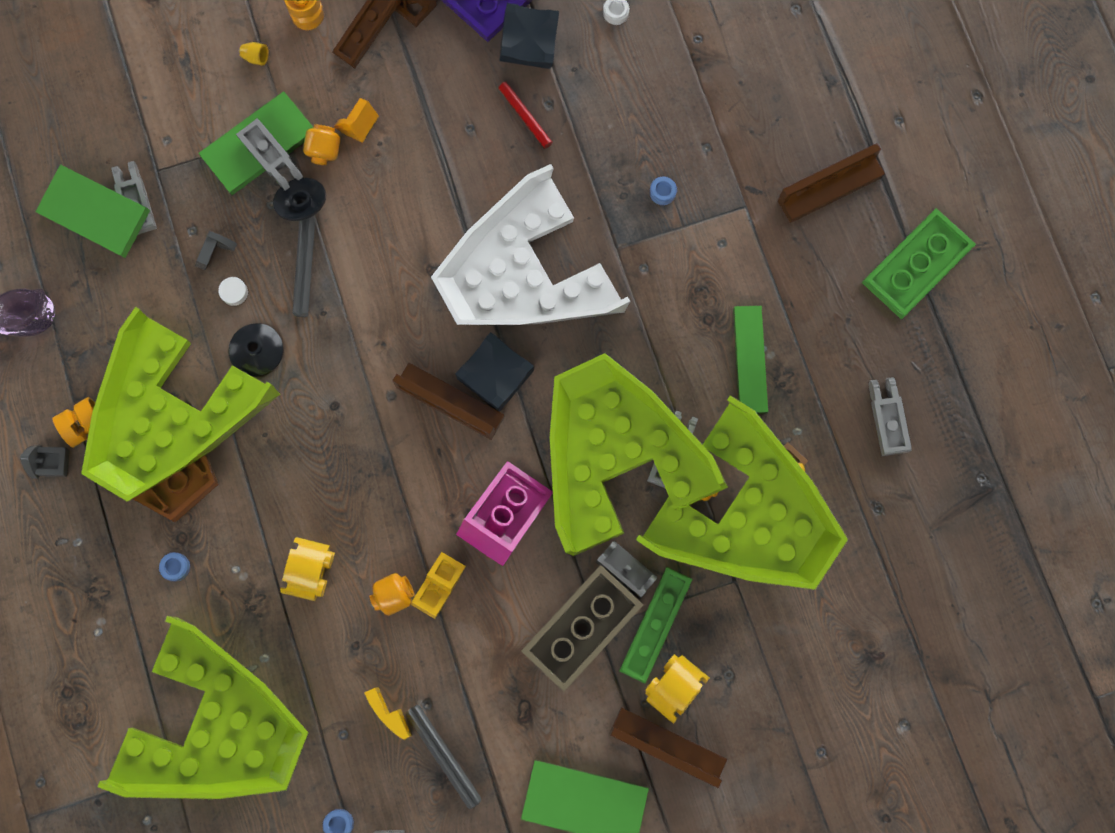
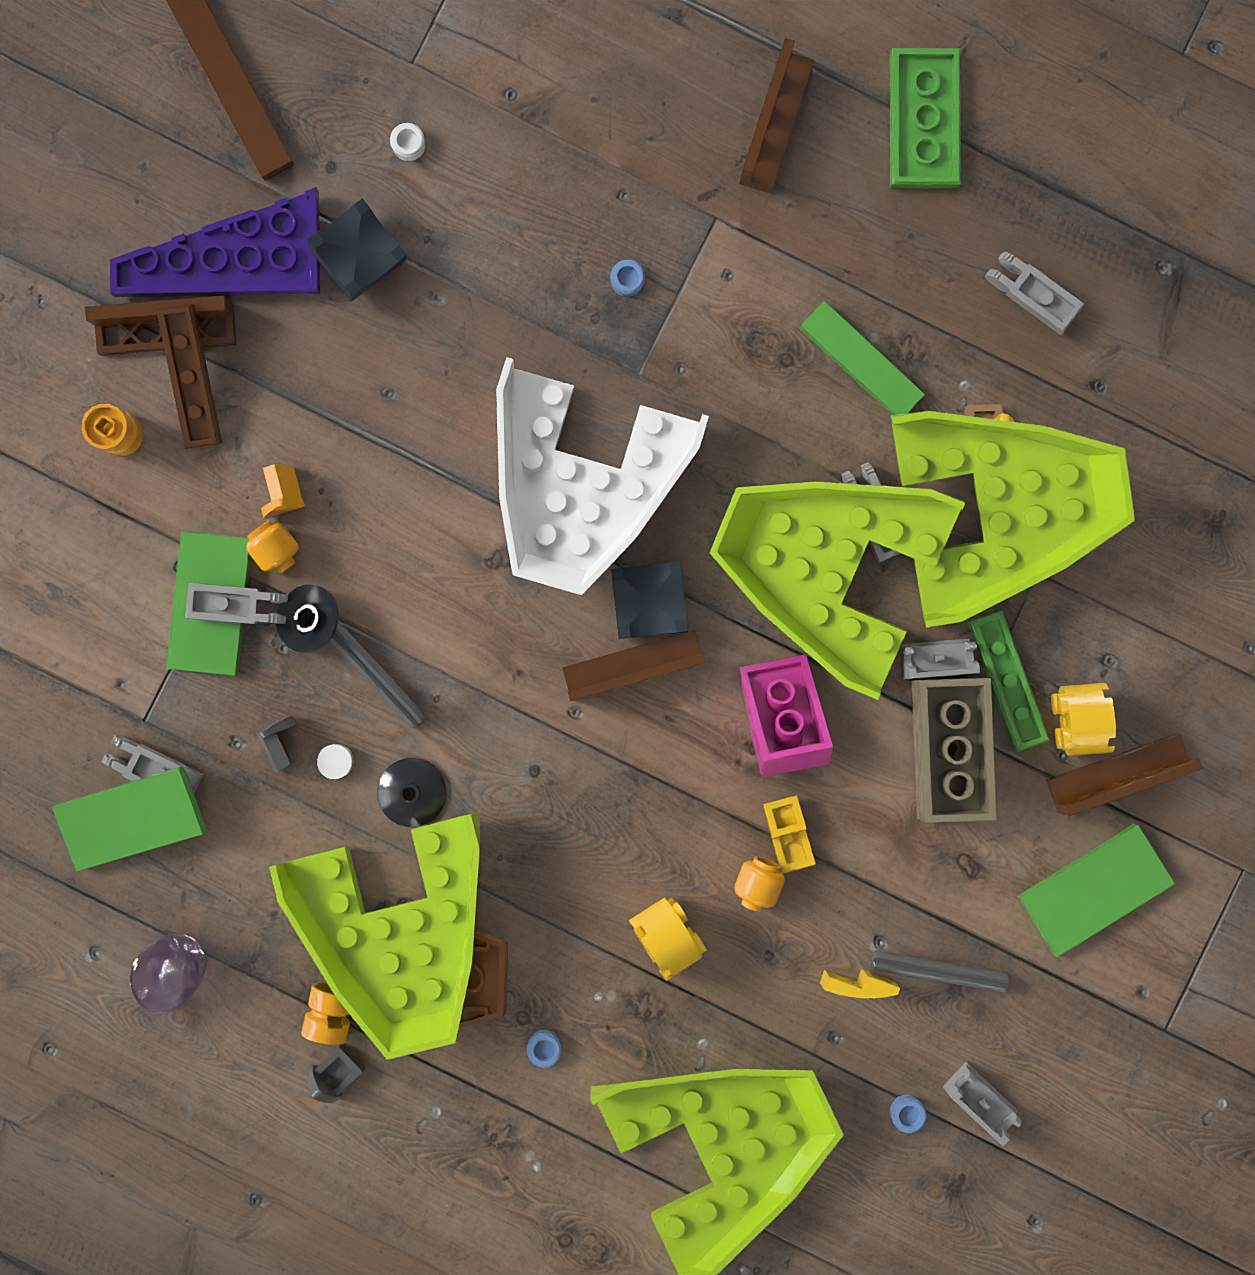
camera: 40 degrees left, 10 degrees up
yellow hose [239,42,269,66] -> none
red bar [498,82,553,149] -> none

